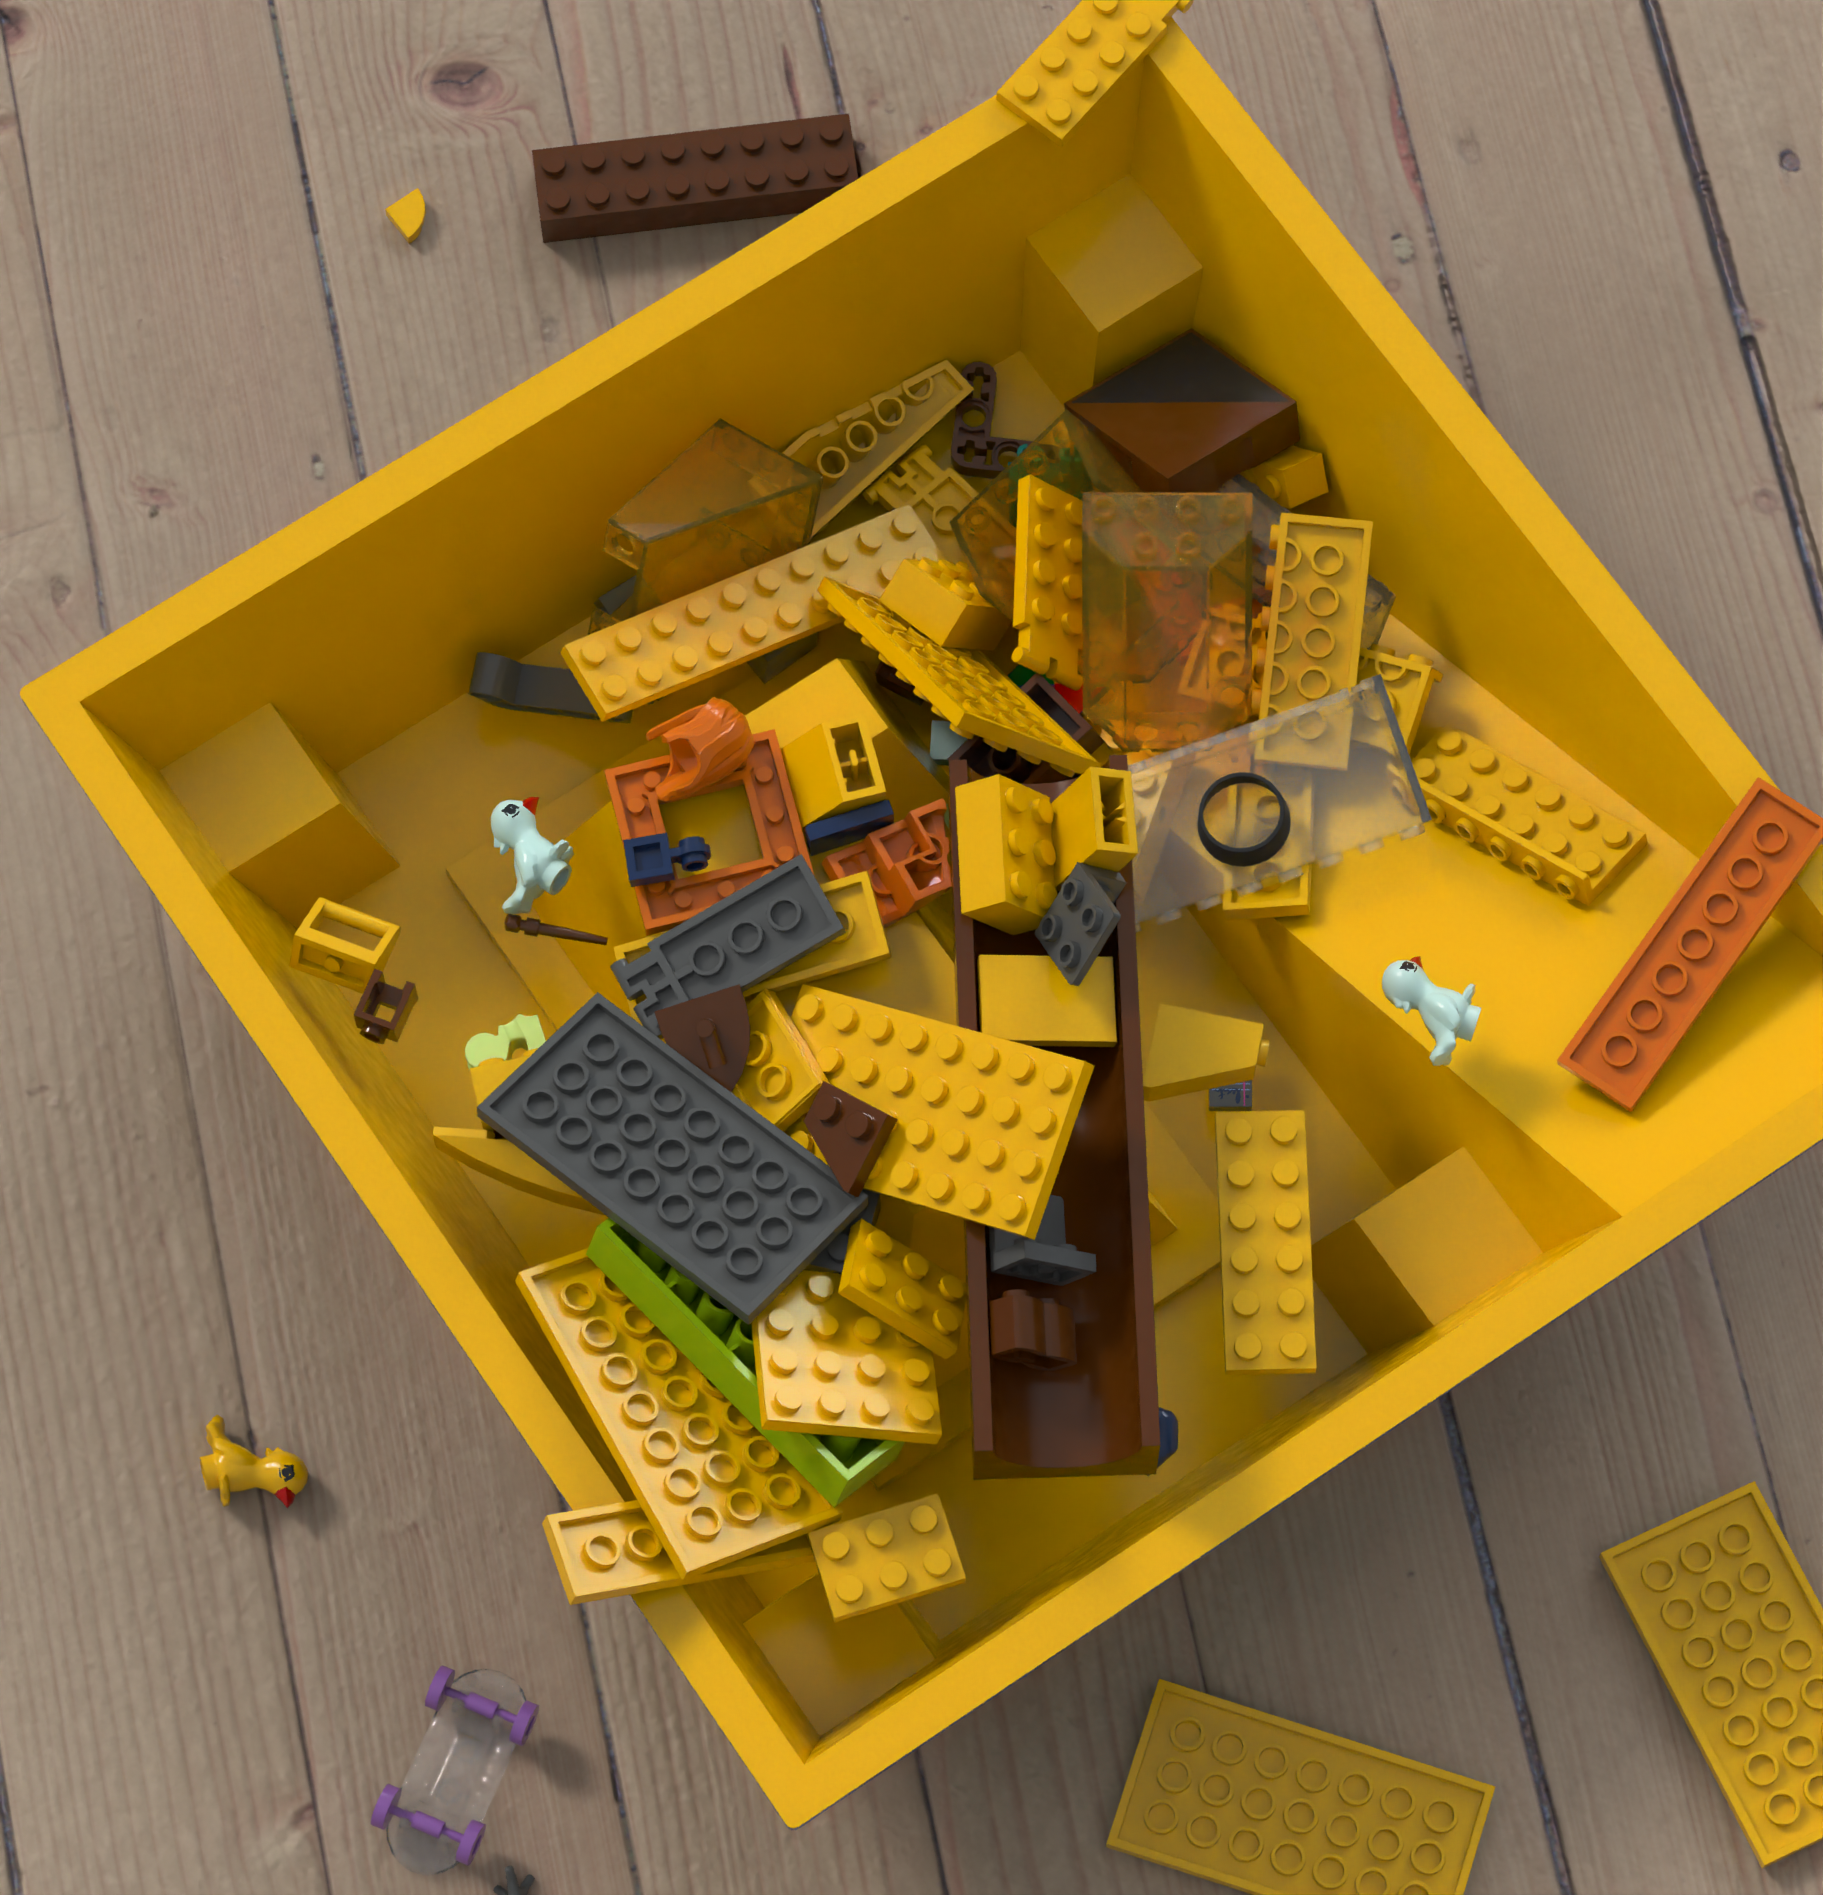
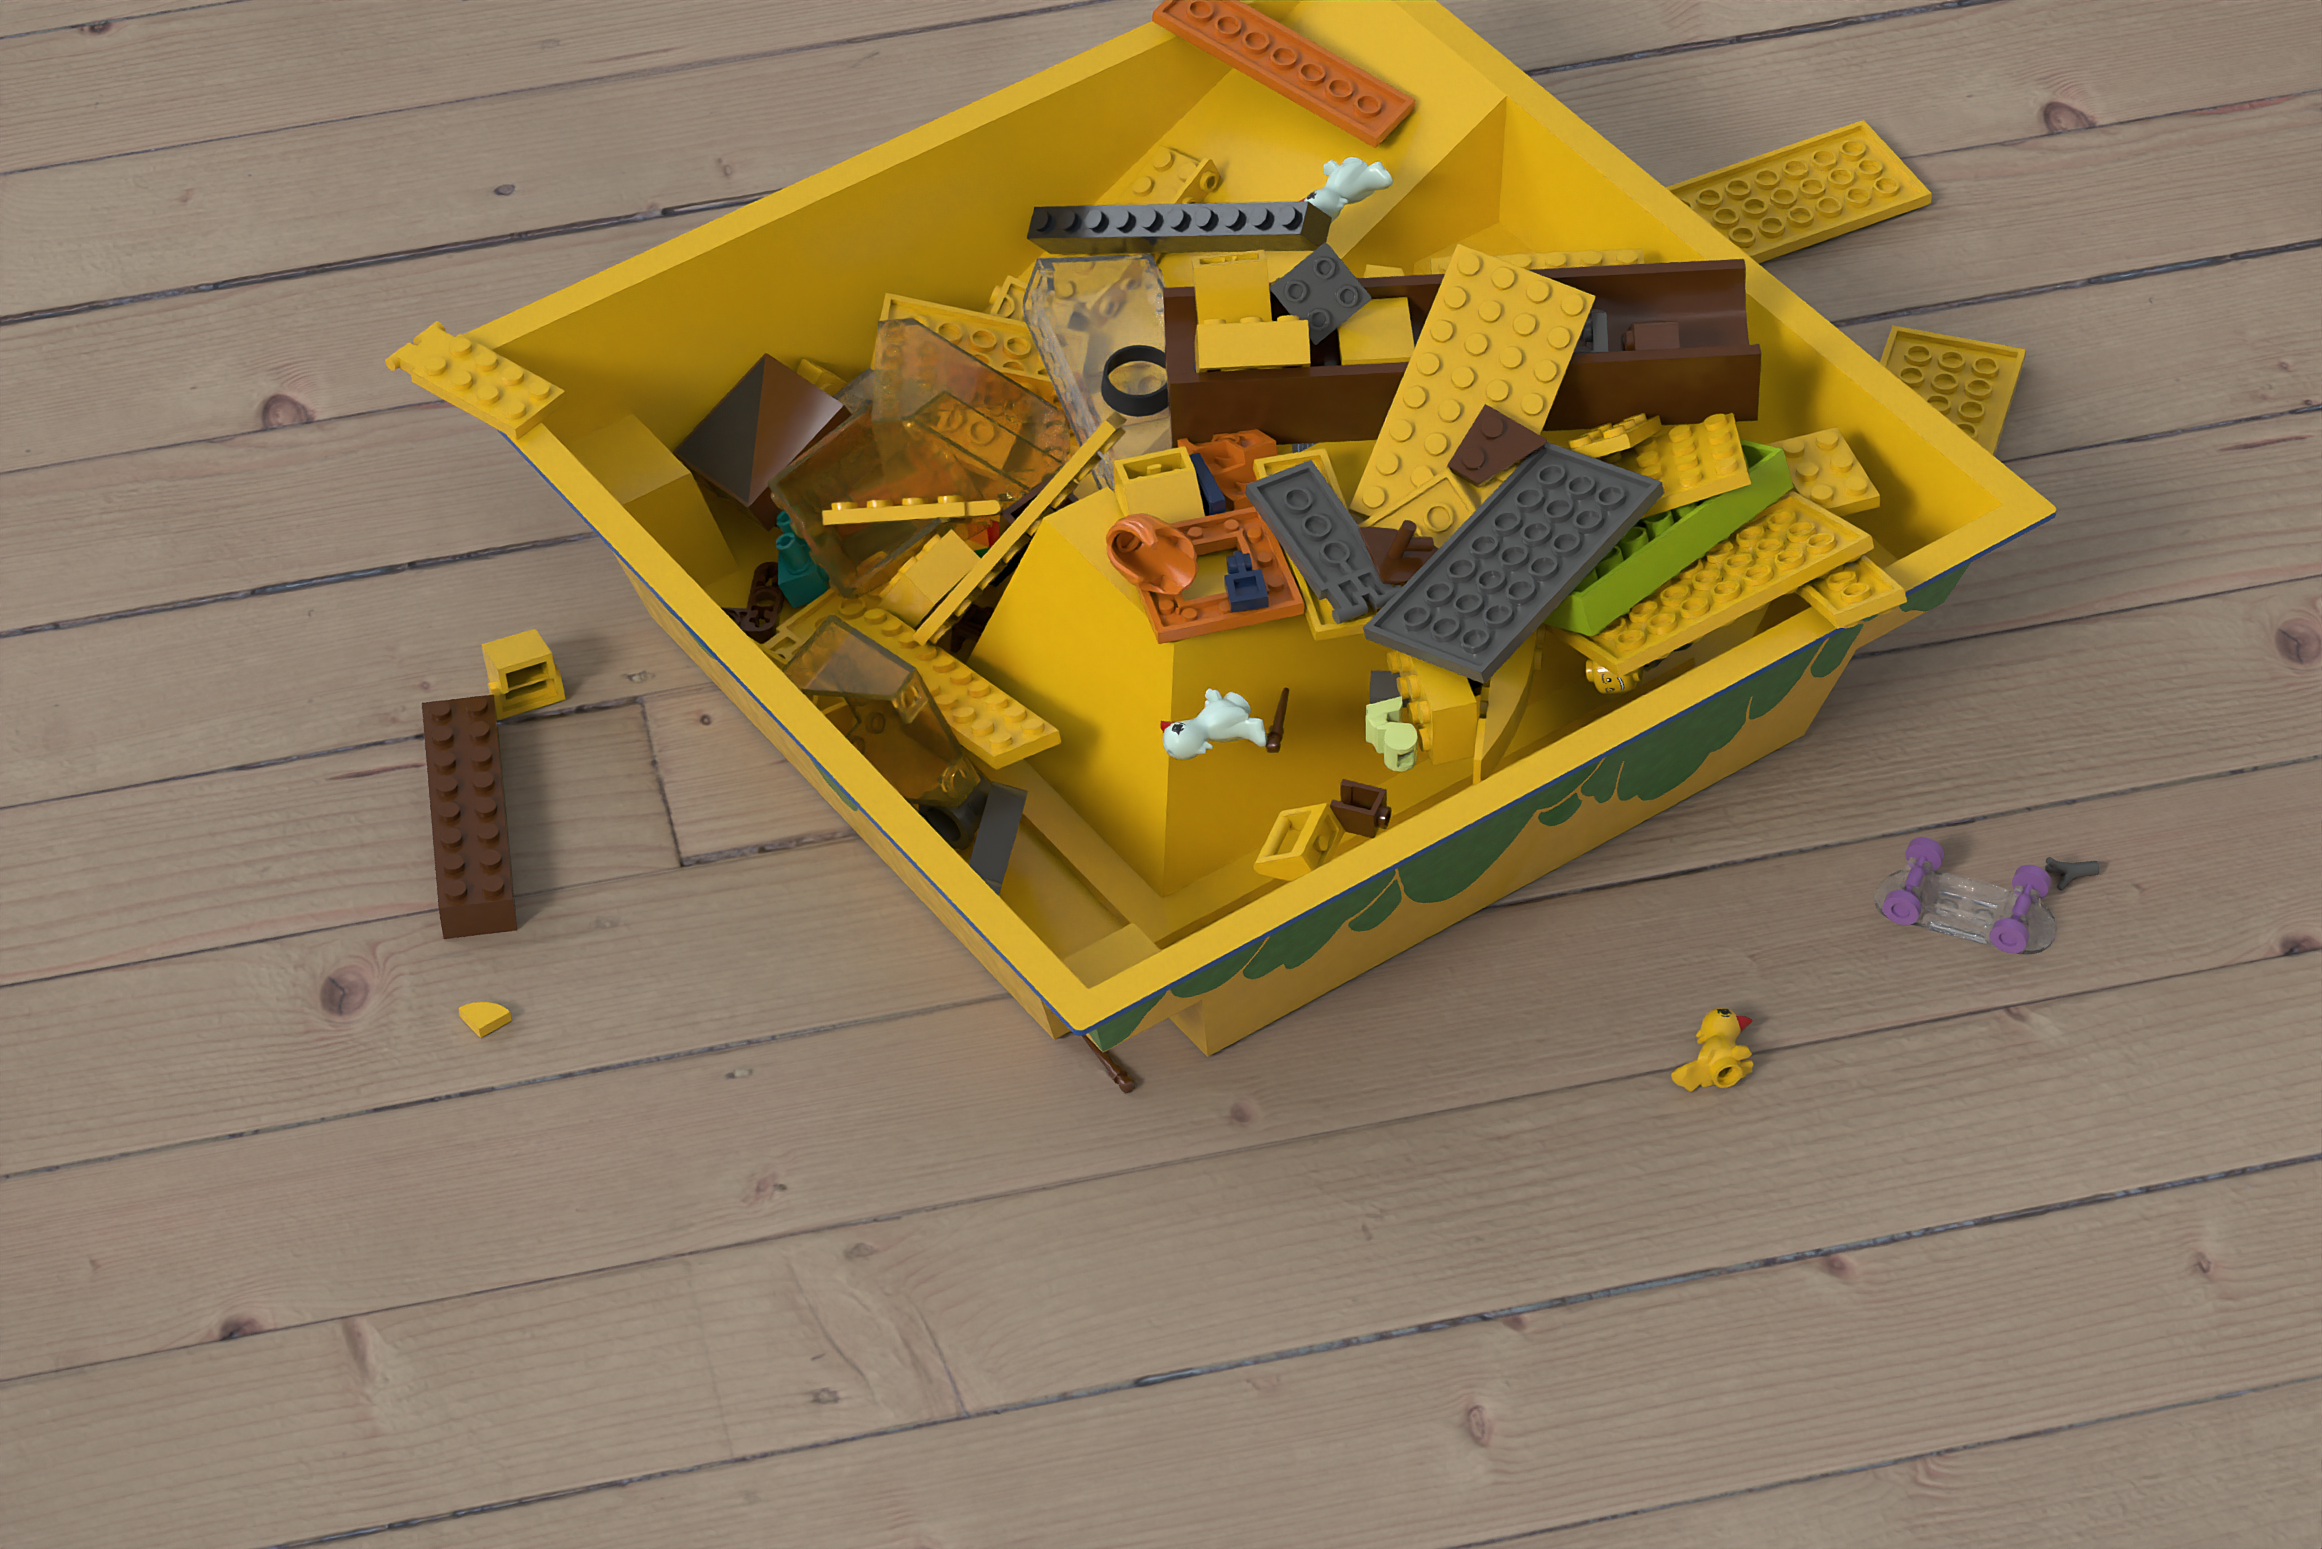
camera: 90 degrees left, 25 degrees down
none -> brick [1027,201,1332,254]

